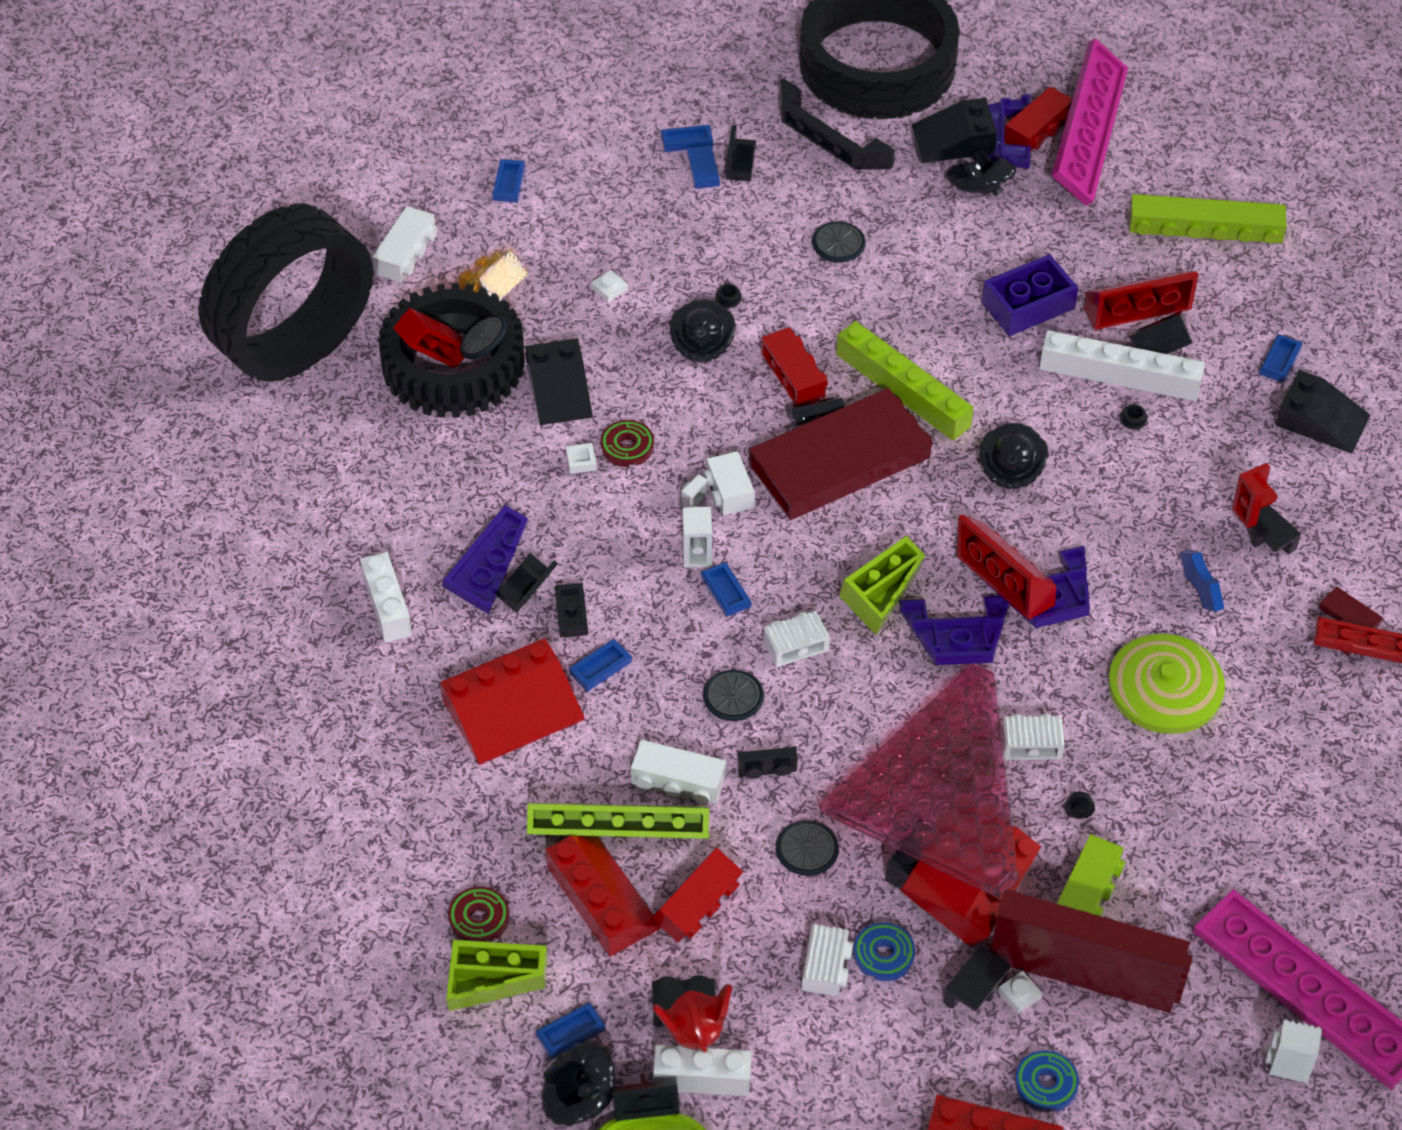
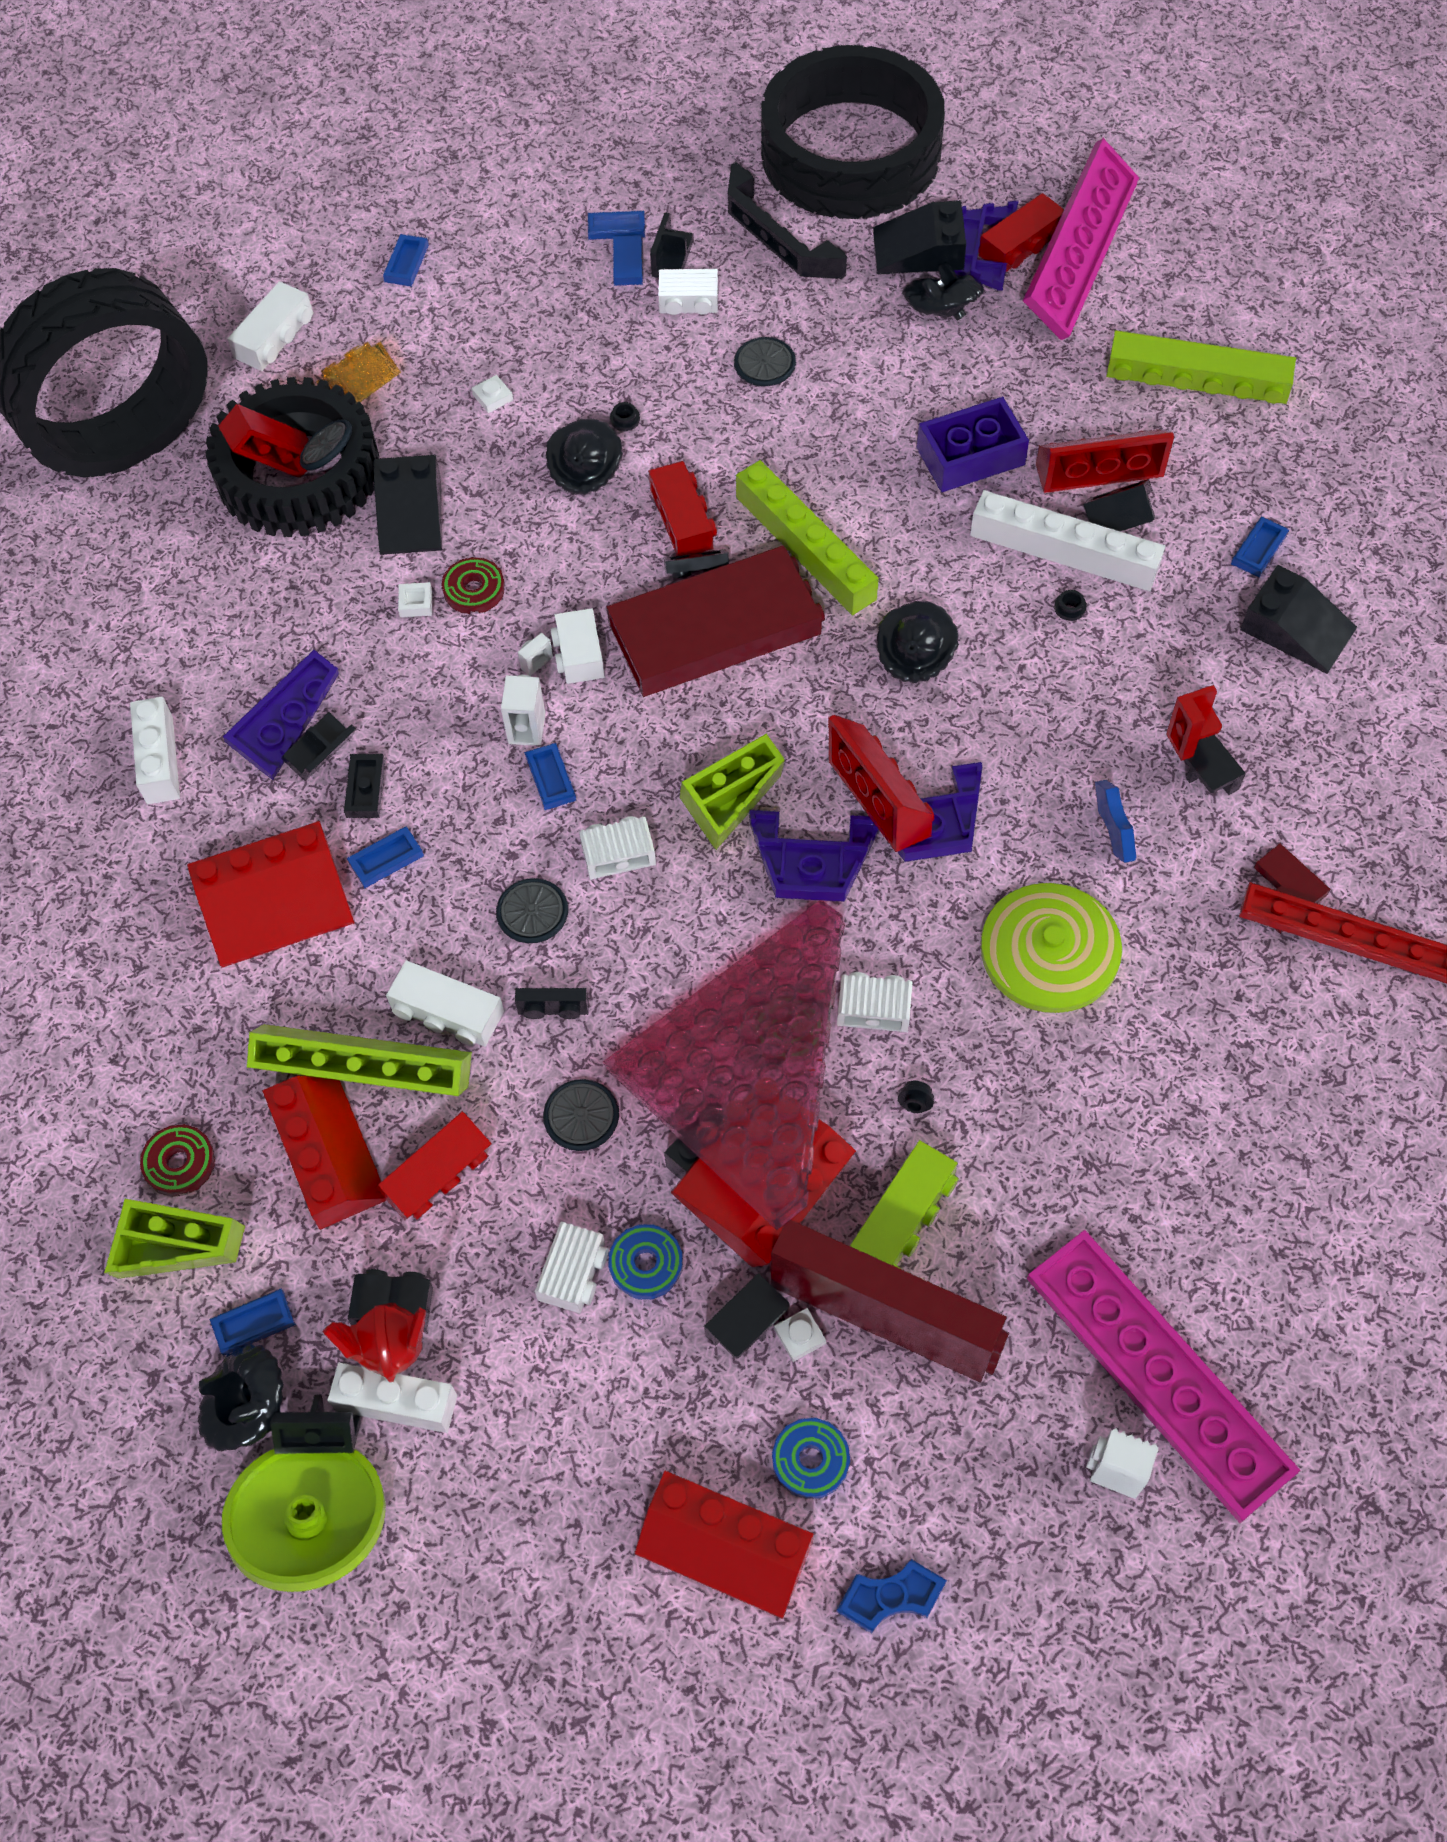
camera: 10 degrees right, 10 degrees up
none -> white brick [658,269,718,315]

